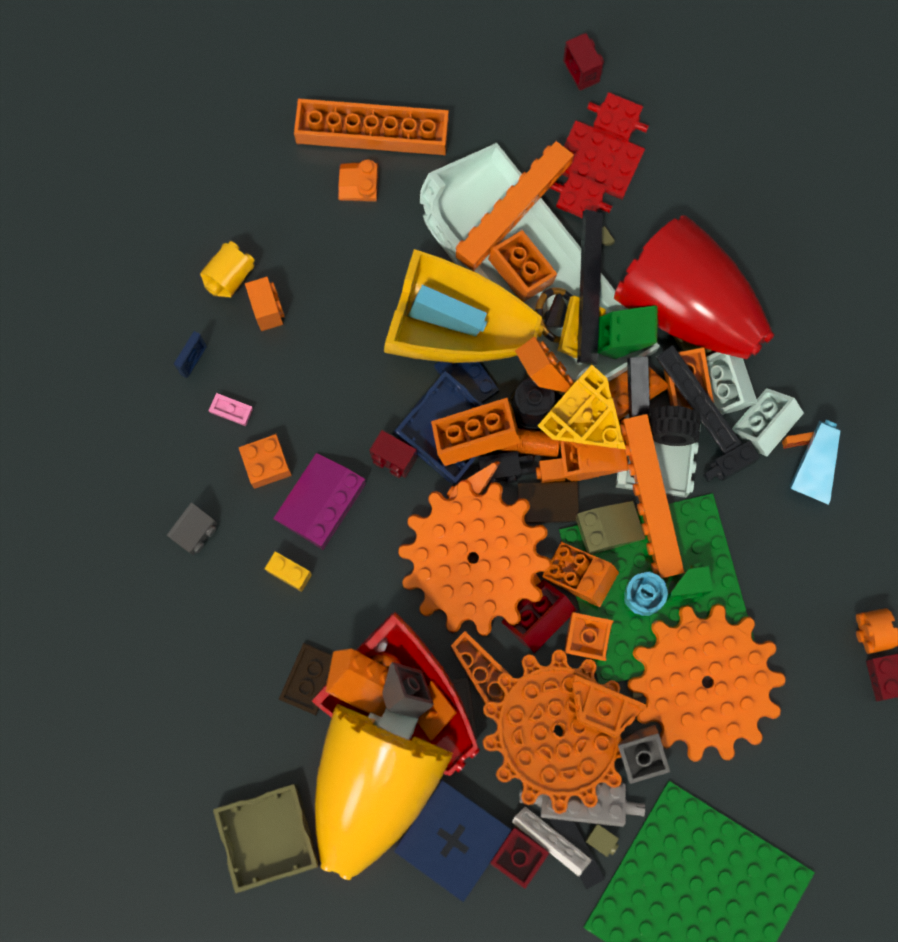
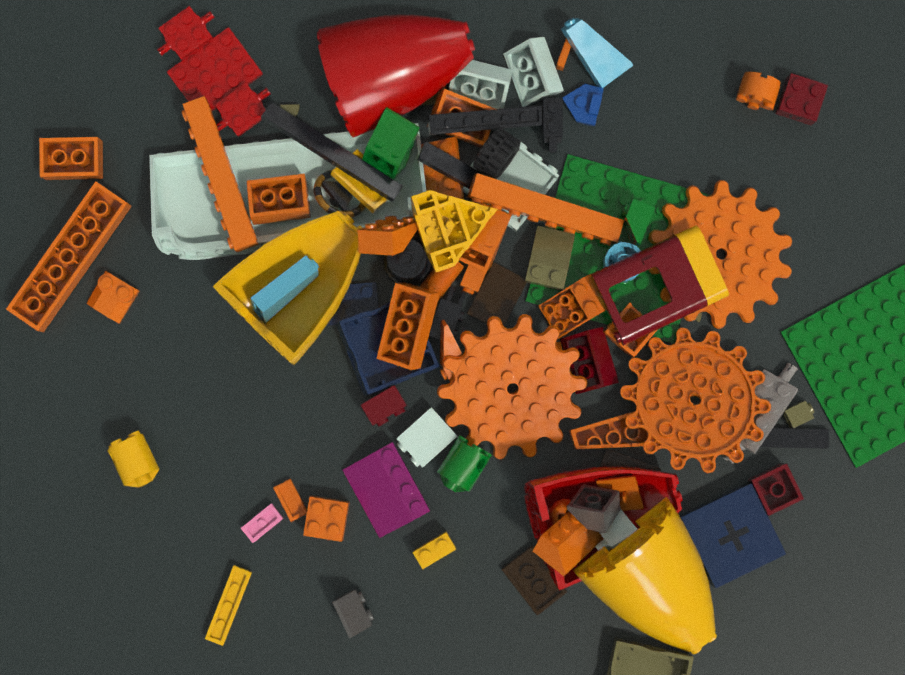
camera: 60 degrees left, 10 degrees up
dark blue tile [174,331,207,378] -> none
orange brick [245,277,285,331] -> none
white plate [512,807,592,876] -> none
dark red brick [563,33,604,91] -> none
orange wing [571,675,647,738] -> none
dark grey slope [618,725,670,784] -> none
none -> orange brick [39,137,103,180]
none -> yellow plate [205,565,252,646]
none -> orange tile [273,479,307,522]
none -> light aqua brick [397,407,457,468]
none -> green cylinder [437,435,492,492]
none -> blue plate [563,84,604,126]
none -> dark red piece [591,225,729,346]

